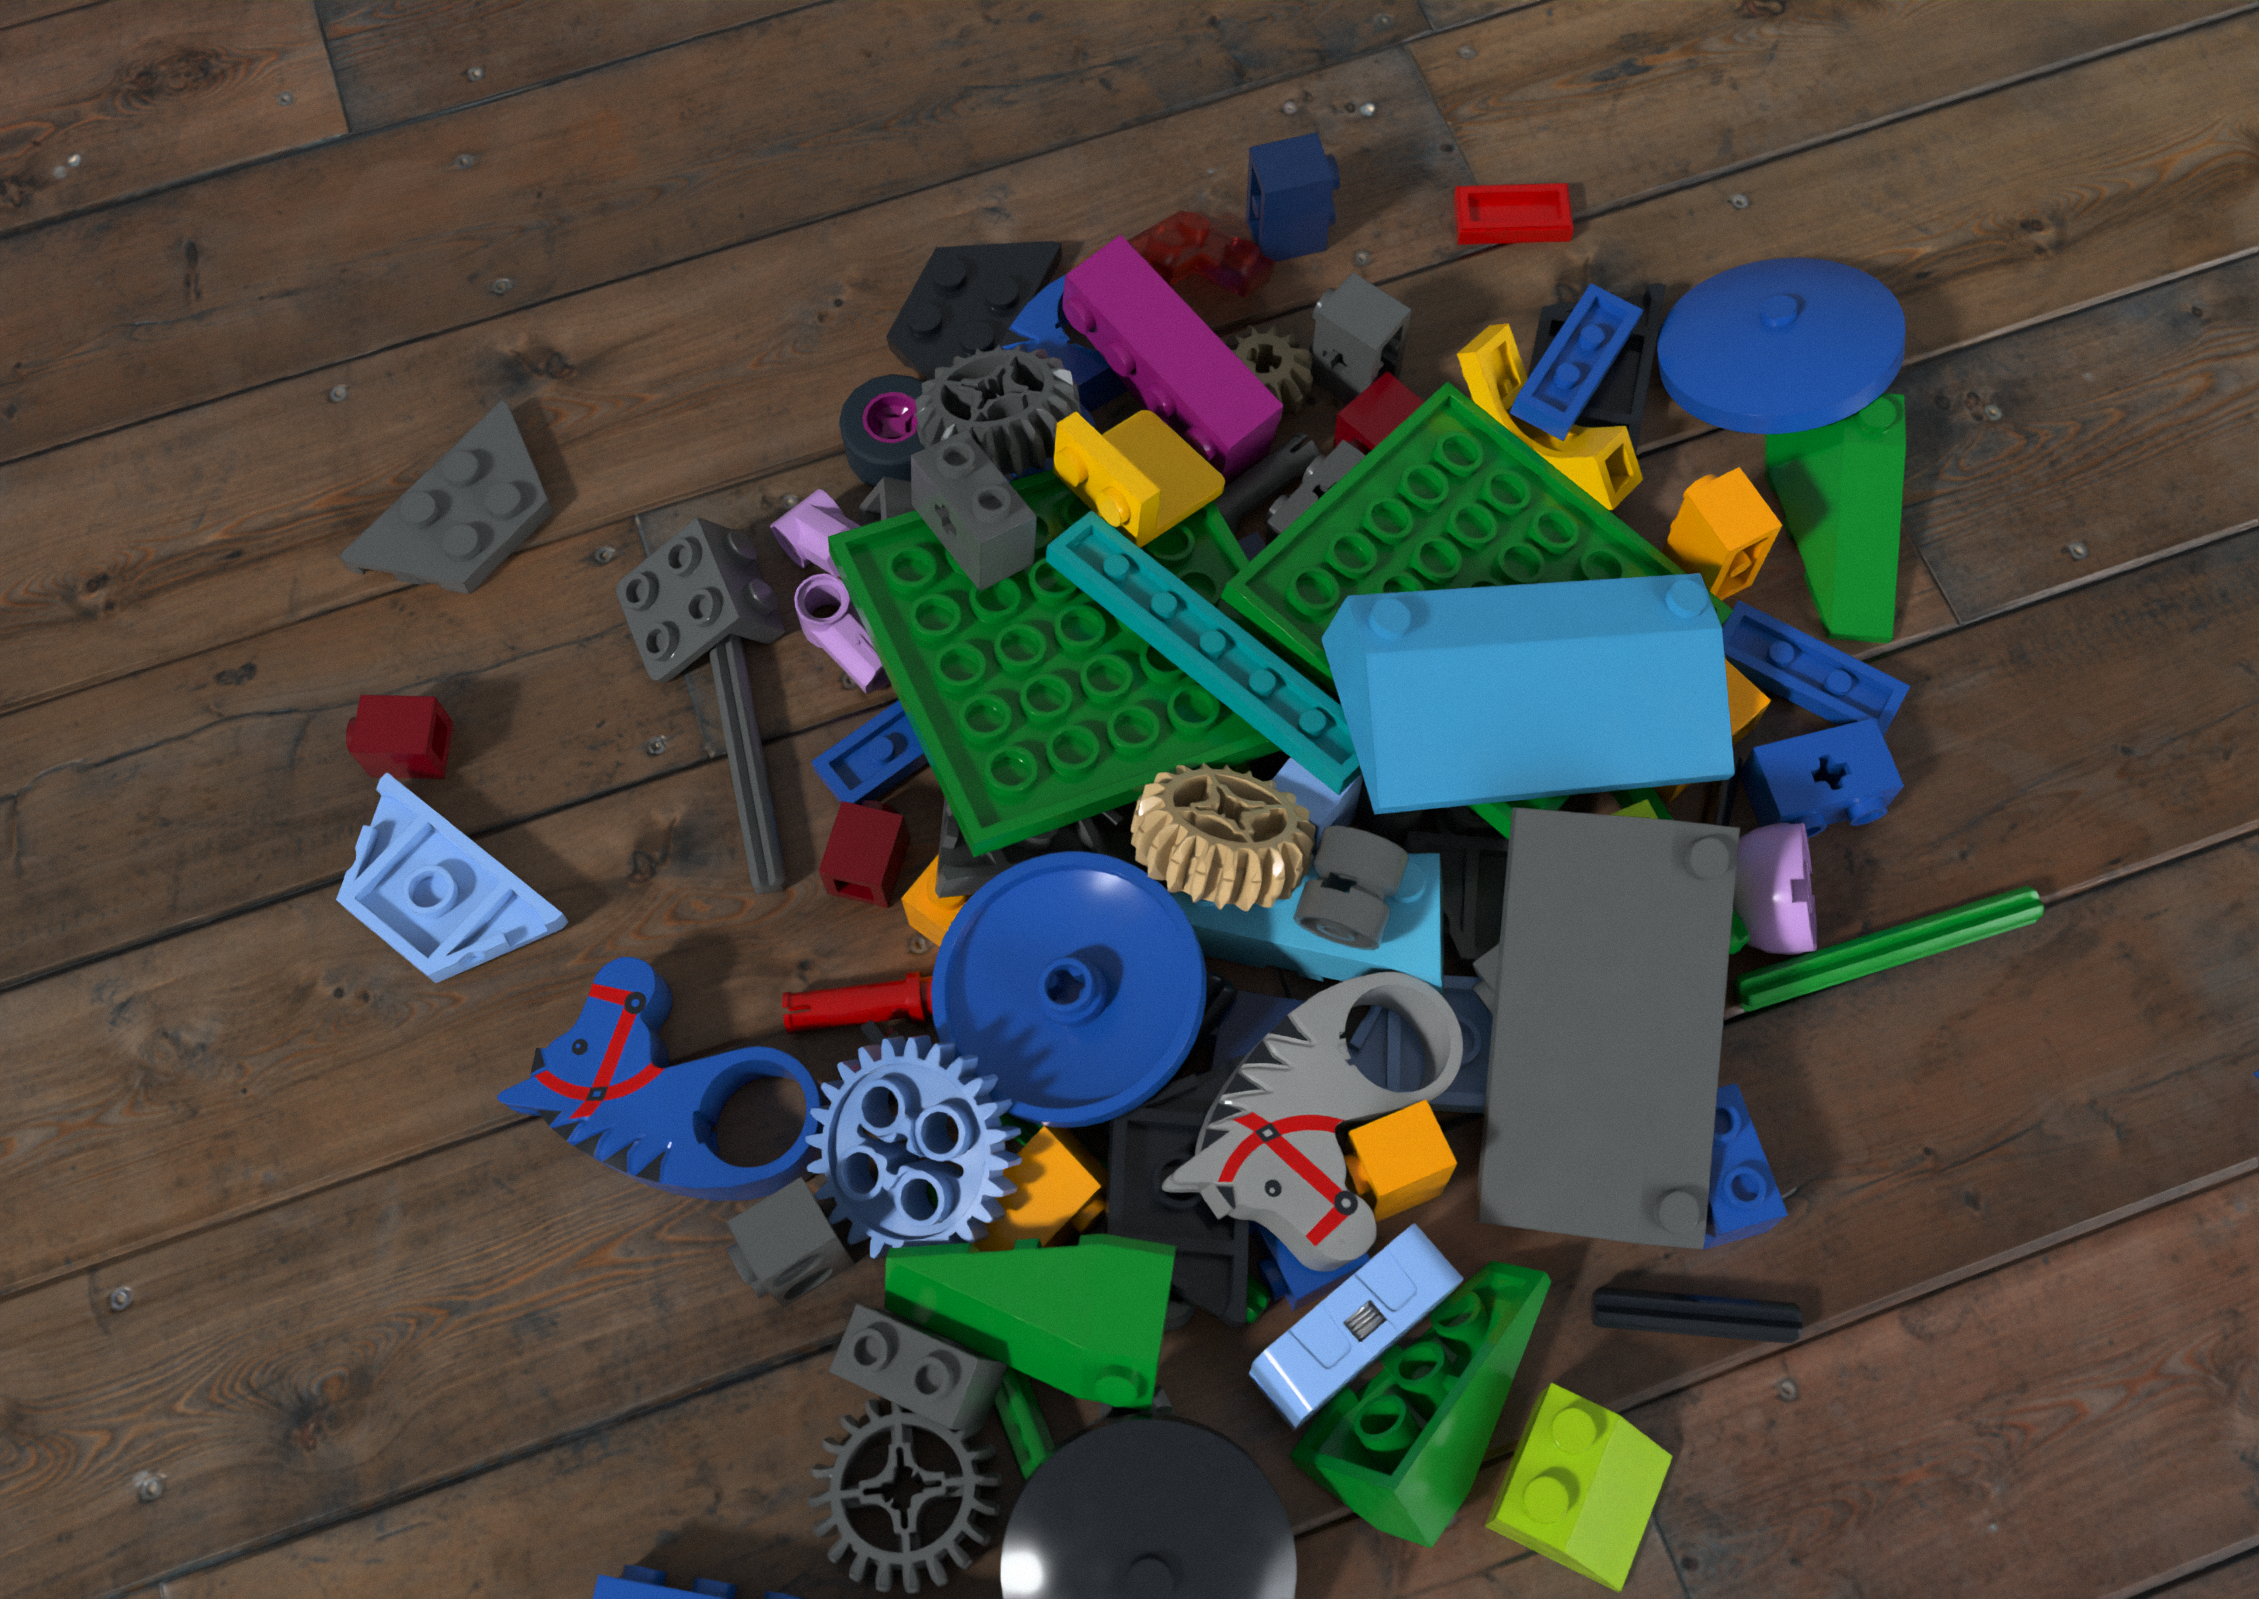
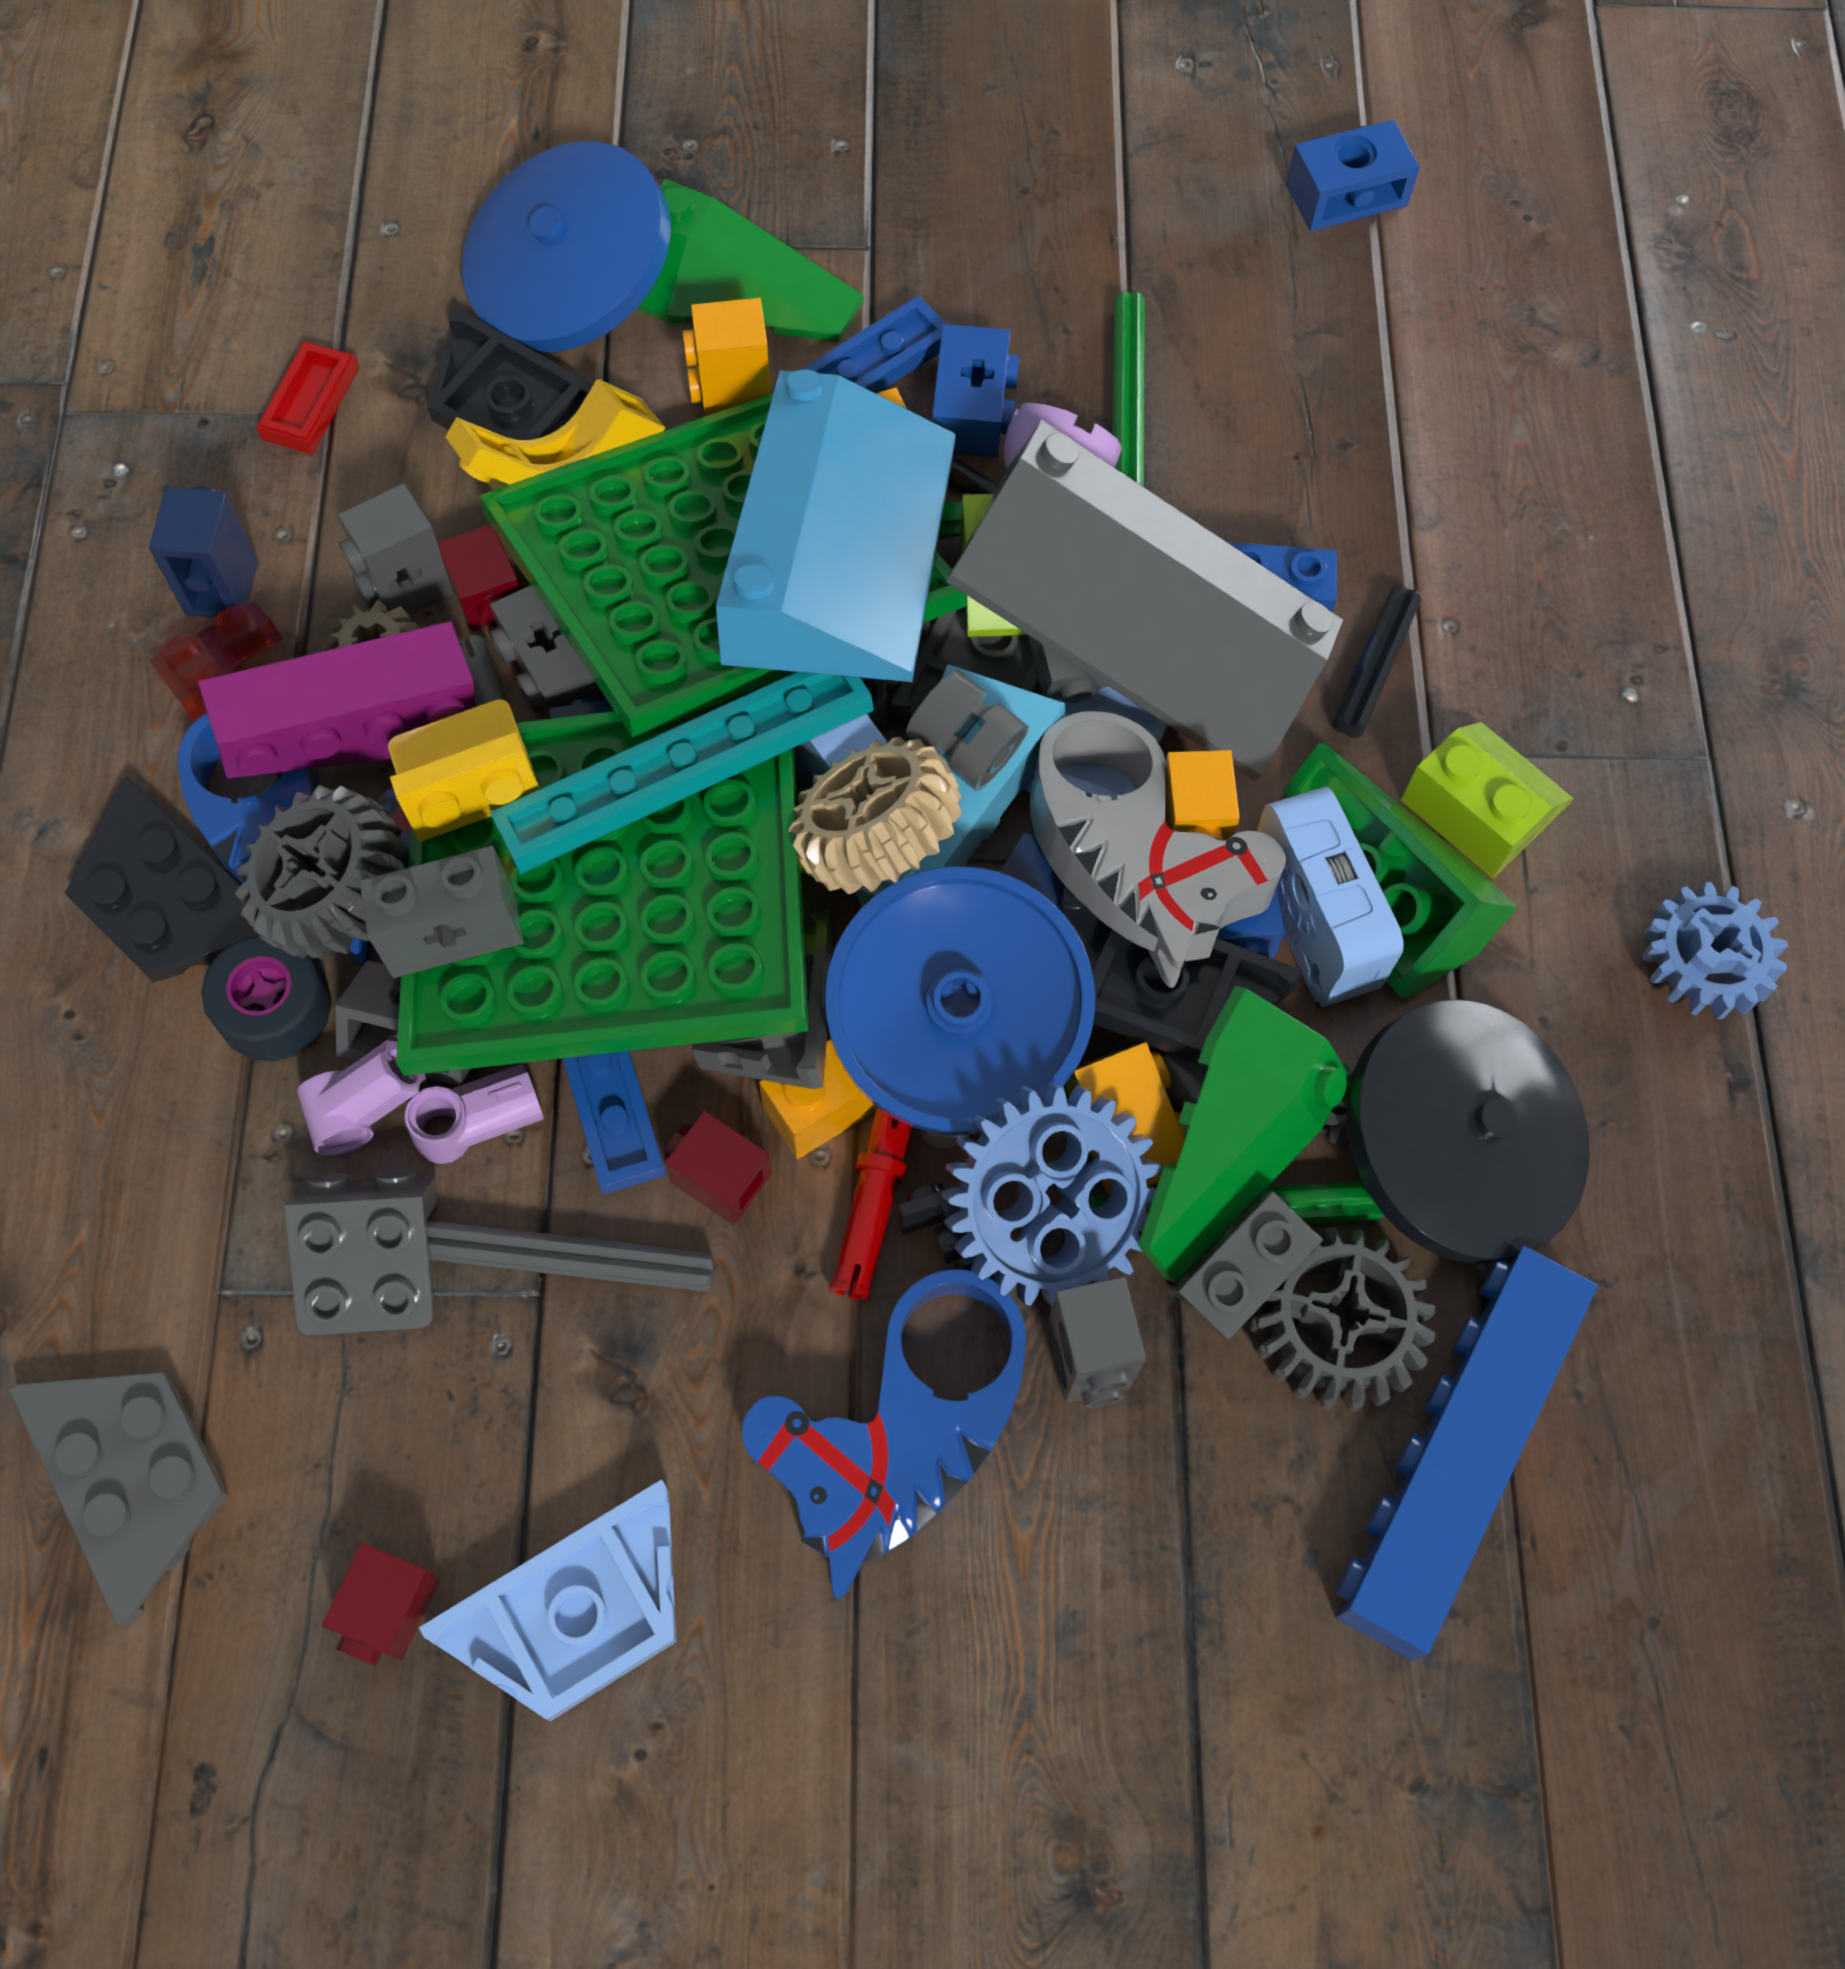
camera: 75 degrees left, 0 degrees up
blue plate [1510,283,1643,441] -> none

